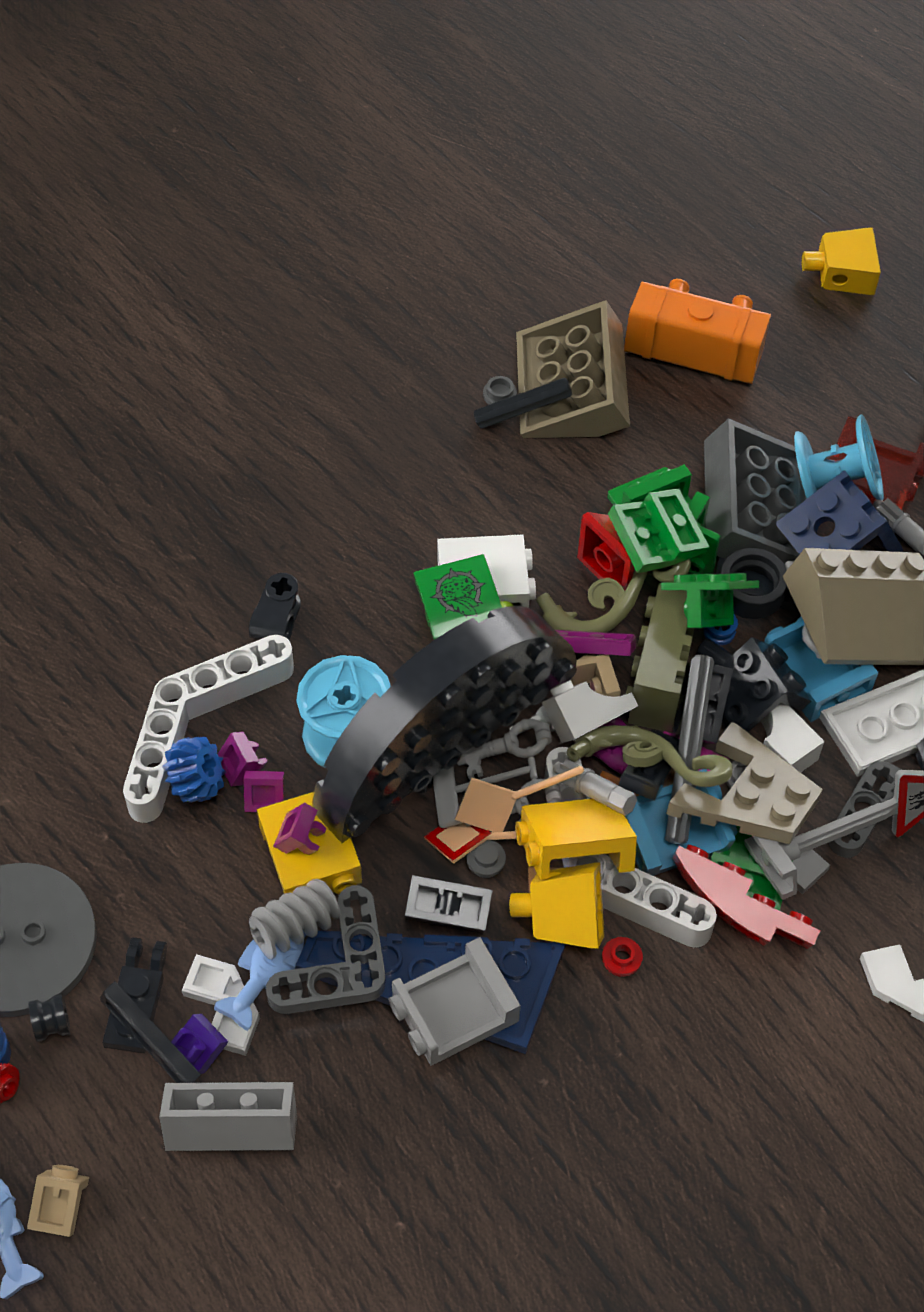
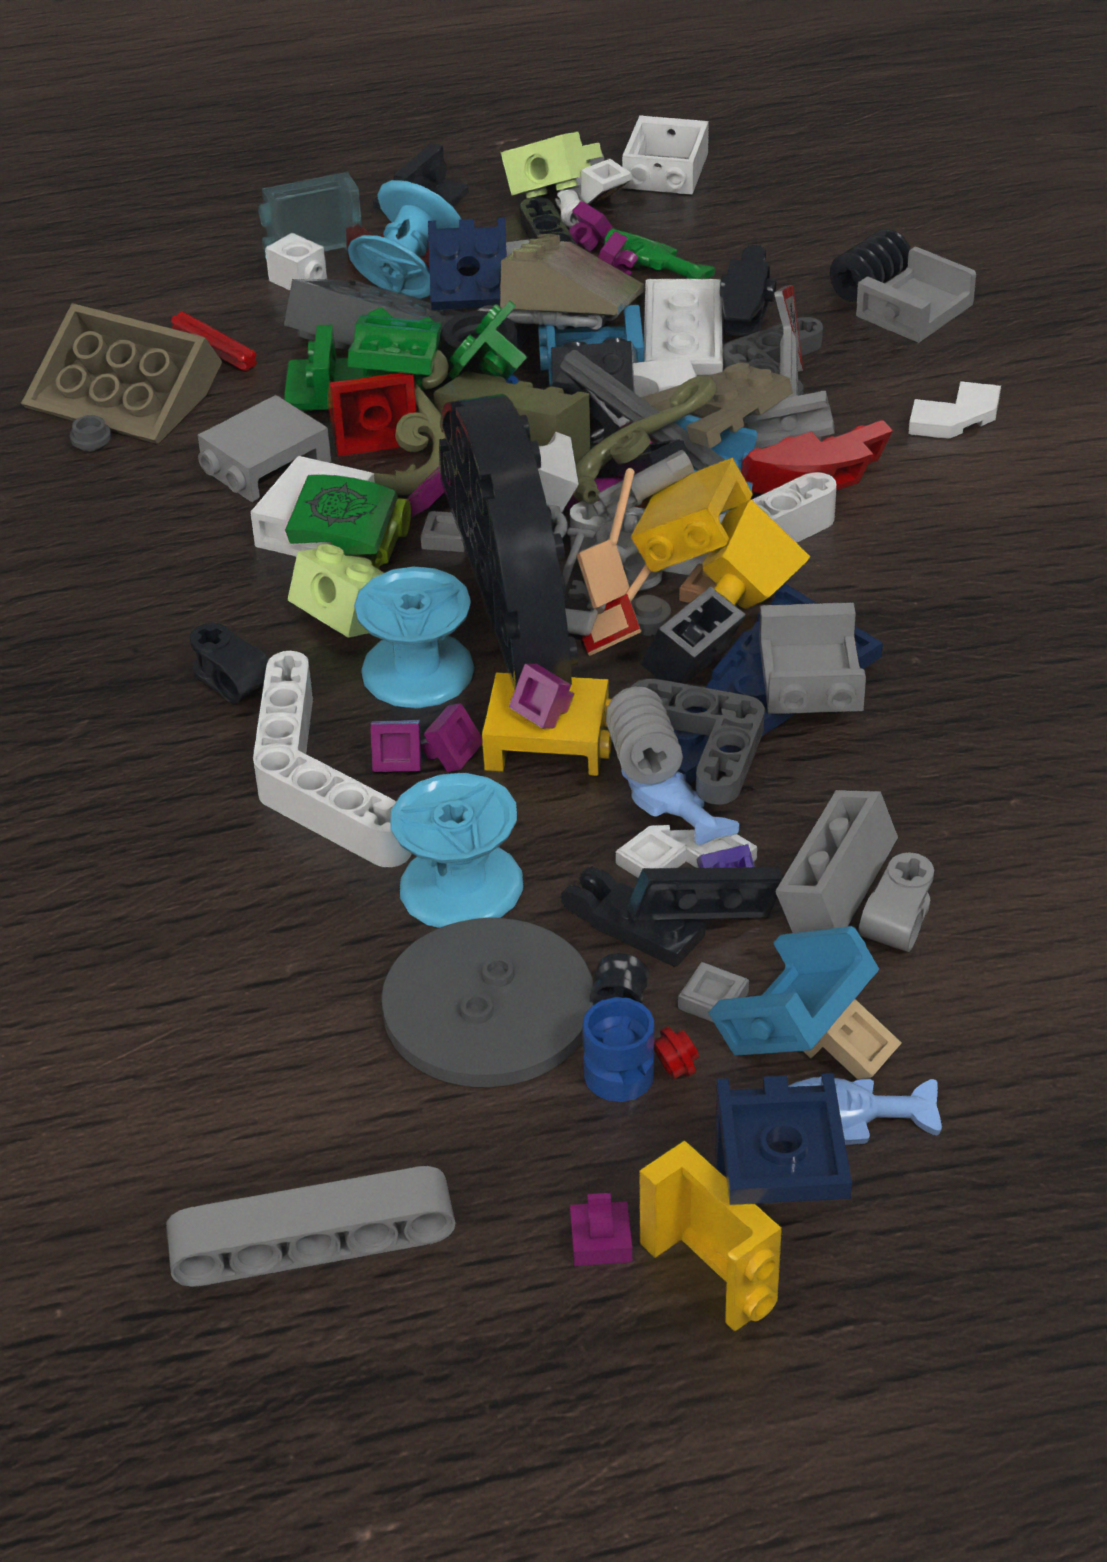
camera: 60 degrees left, 15 degrees down
blue gear [162,737,226,803] -> none
black axle [474,377,572,429] -> none
red plate [602,937,643,977] -> none
orange piece [624,279,771,384] -> none
yellow torso [802,228,881,295] -> none
none -> red axle [170,311,257,372]
none -> light grey panel [198,395,331,502]
none -> clear light blue panel [258,172,363,257]
none -> white brick [265,233,327,290]
none -> yellowish green brick [288,544,384,638]
none -> medium azure piece [390,773,523,928]
none -> light grey tile [678,962,749,1022]
none -> dark azure panel [708,926,879,1056]
none -> light grey piece [858,852,934,952]

